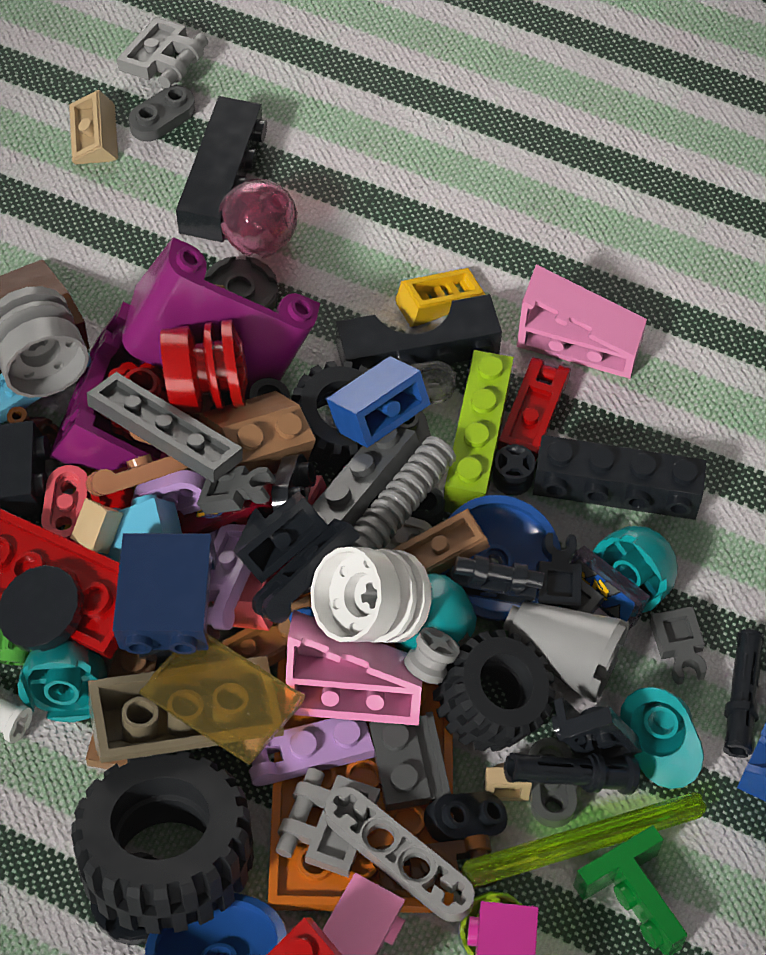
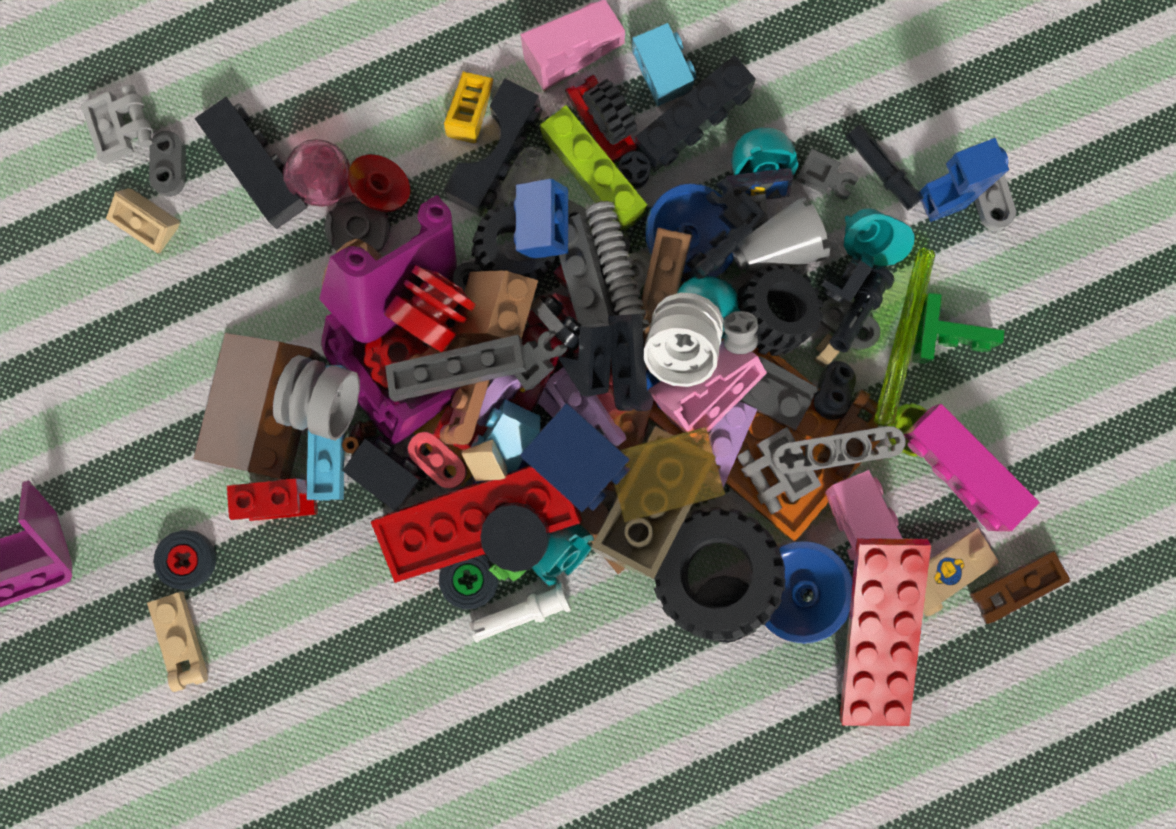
camera: 45 degrees left, 25 degrees up
none -> red dish [347,154,410,212]
none -> black tyre [583,79,637,145]
none -> medium azure brick [632,23,696,107]

